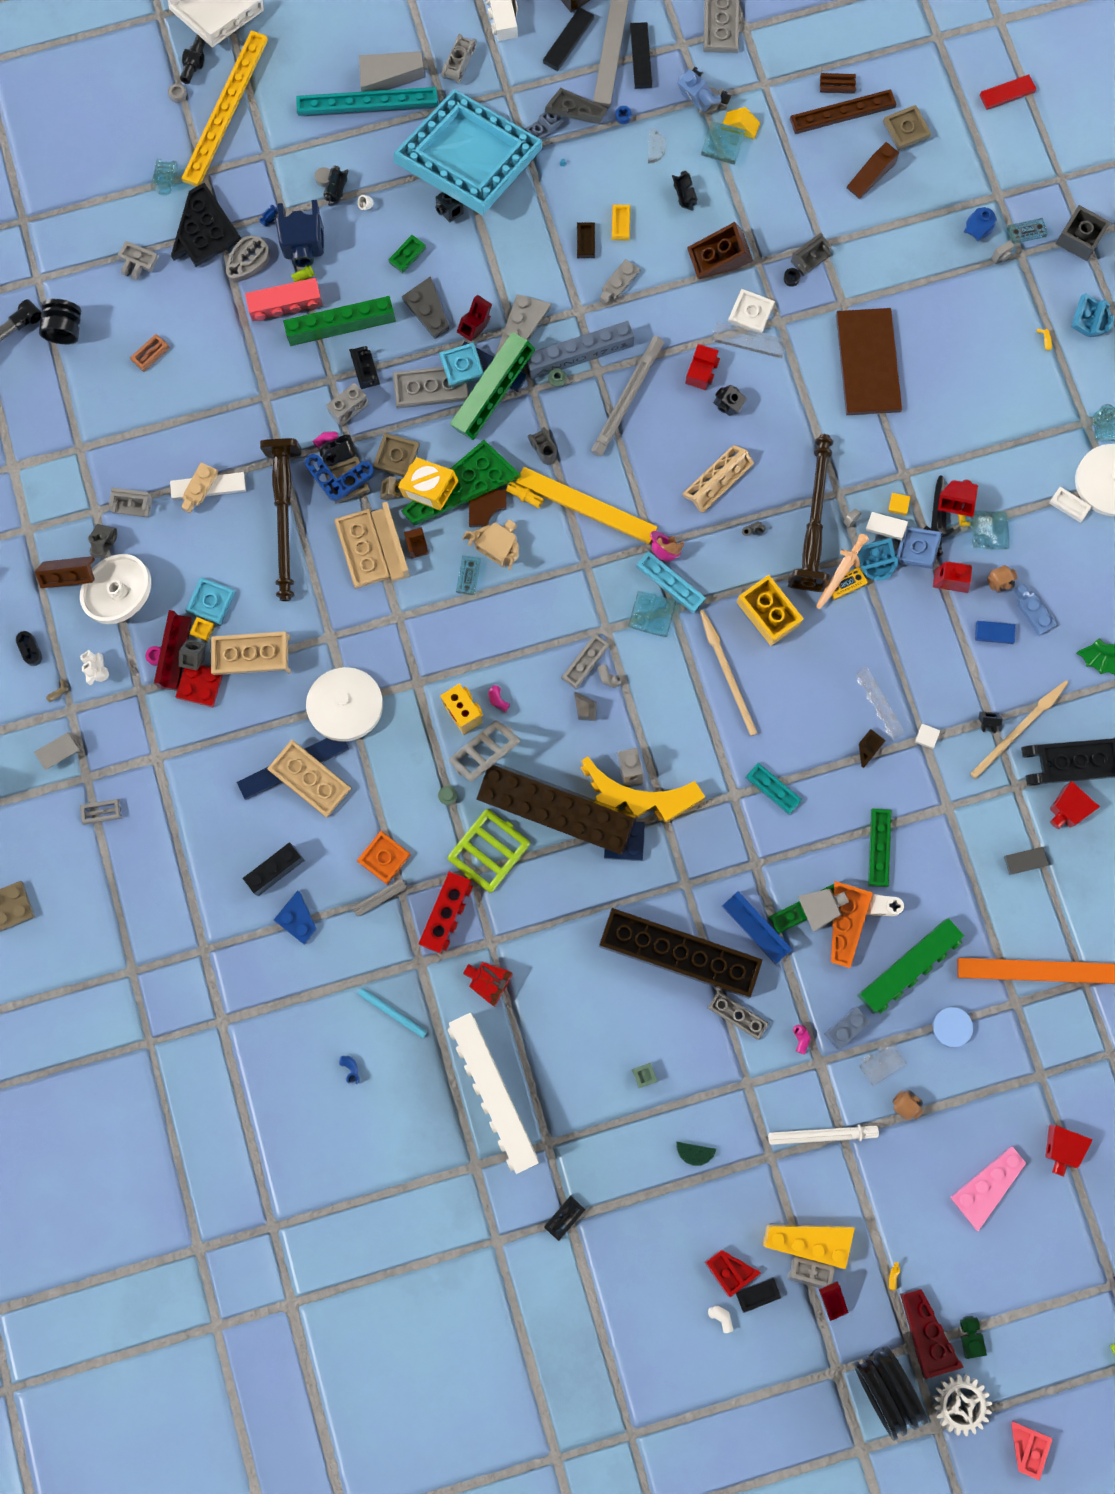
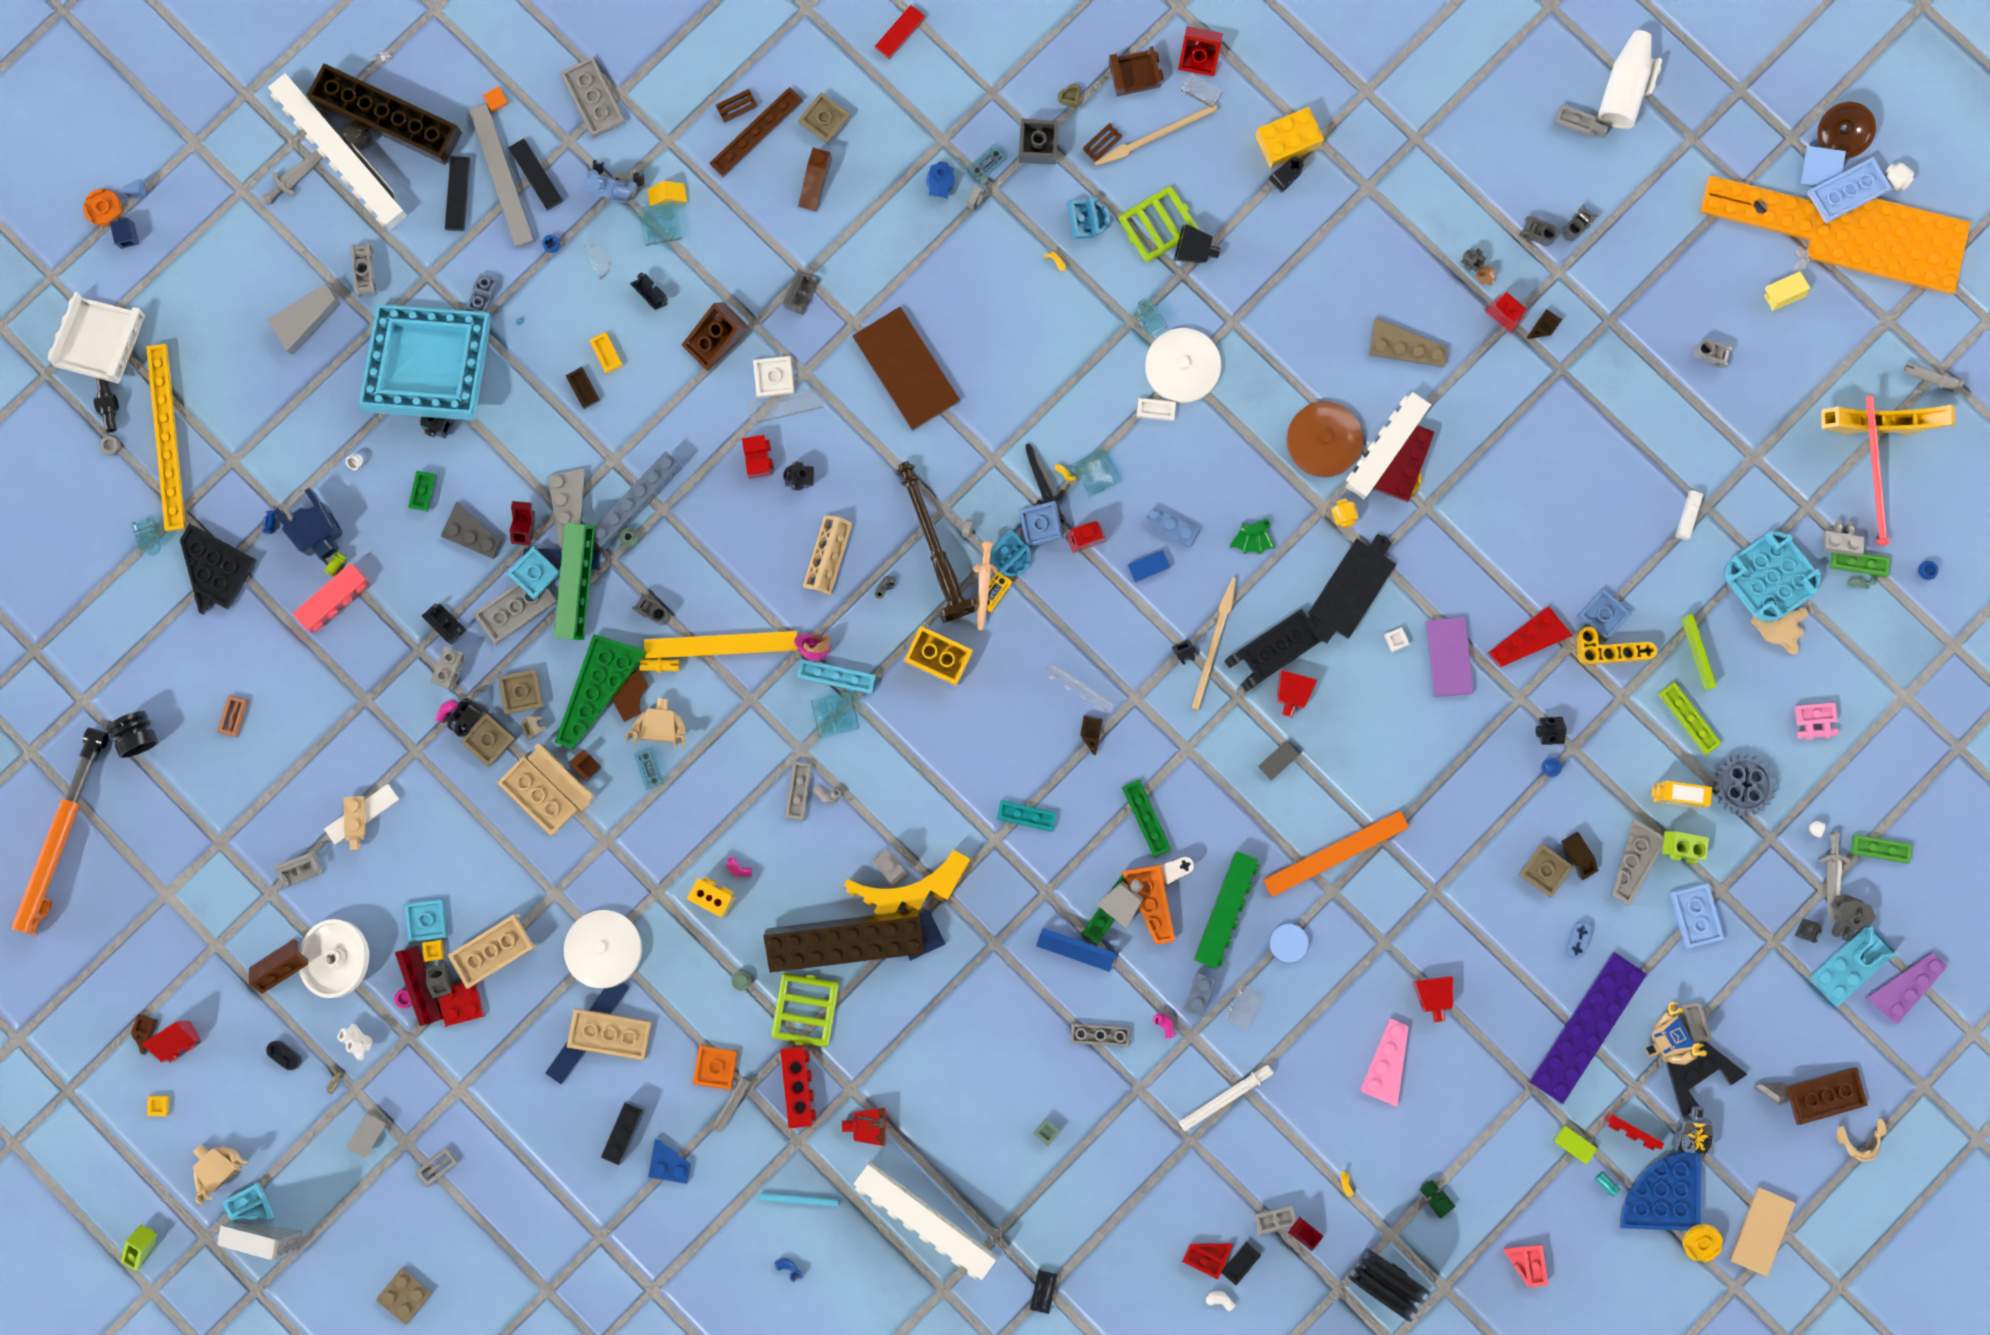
camera: 30 degrees left, 5 degrees up
dark grey piece [88,524,117,558] -> none
light grey hinge [117,241,159,280] -> none
light grey piece [226,236,270,282] -> none
dark brown piece [260,438,301,602] -> none
green brick [283,296,396,346] -> none
teal plate [296,87,438,116] -> none
blue beam [305,454,374,501] -> none
light grey tile [315,167,332,187] -> none
black hinge [323,166,349,206] -> none
yellow brick [398,457,458,511] -> none
light grey bar [449,720,520,782] -> none
dark grey wing [545,87,608,124] -> none
flat silver piece [574,692,597,721] -> none
light grey piece [591,336,664,456] -> none
dark brown brick [599,908,763,999] -> none
light grey hinge [600,259,640,306] -> none
clear green tile [676,1141,716,1166] -> none
tan piece [700,610,758,736] -> none
yellow wedge [762,1225,855,1269] -> none
black bush [784,268,800,287] -> none
white tile [866,512,908,541] -> none
yellow tile [888,493,910,516] -> none
medium nougat head [892,1090,923,1120] -> none
dark red wing [900,1288,964,1379] -> none
white tile [915,724,940,749] -> none
white gear [932,1374,992,1436] -> none
red torso [938,480,978,517] -> none
medium nougat head [987,565,1017,593] -> none

